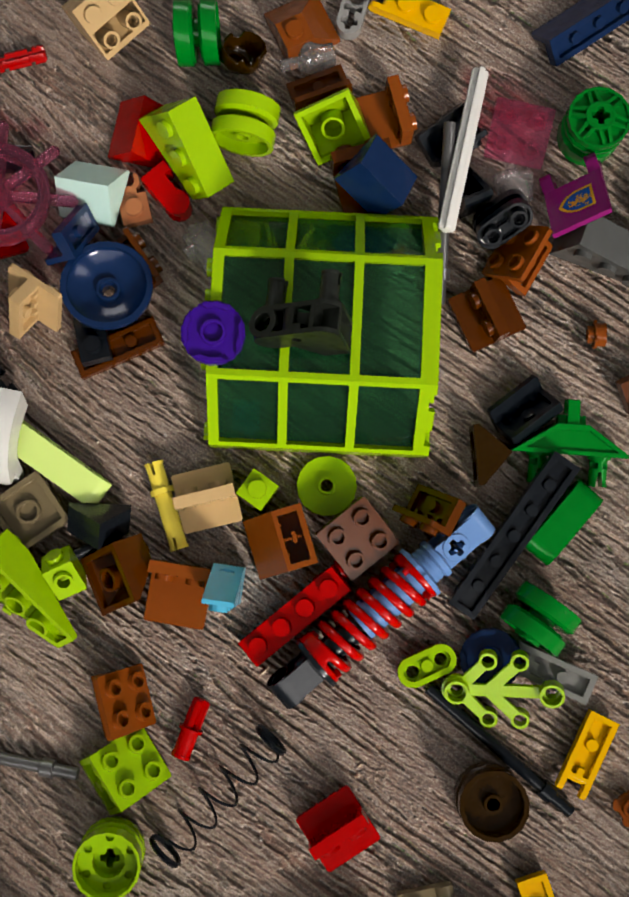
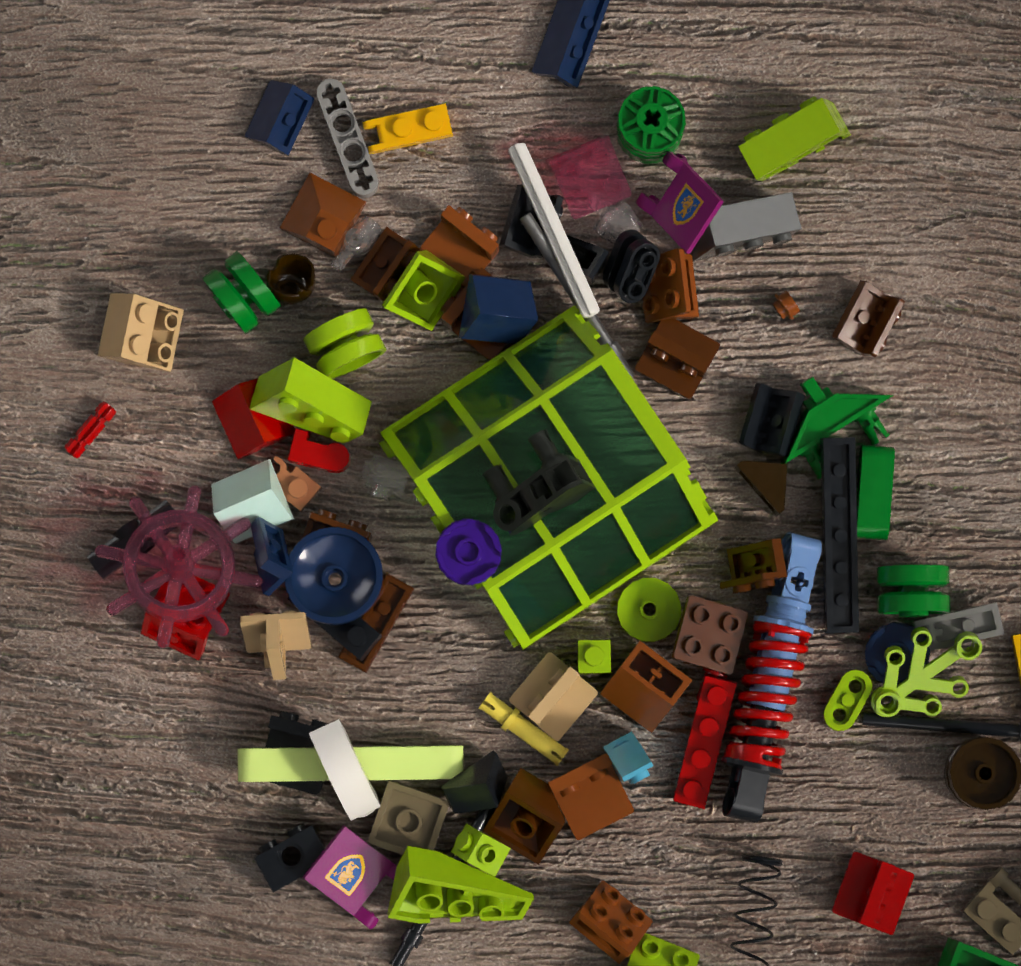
camera: 35 degrees left, 0 degrees up
red axle [171,697,210,761] -> none

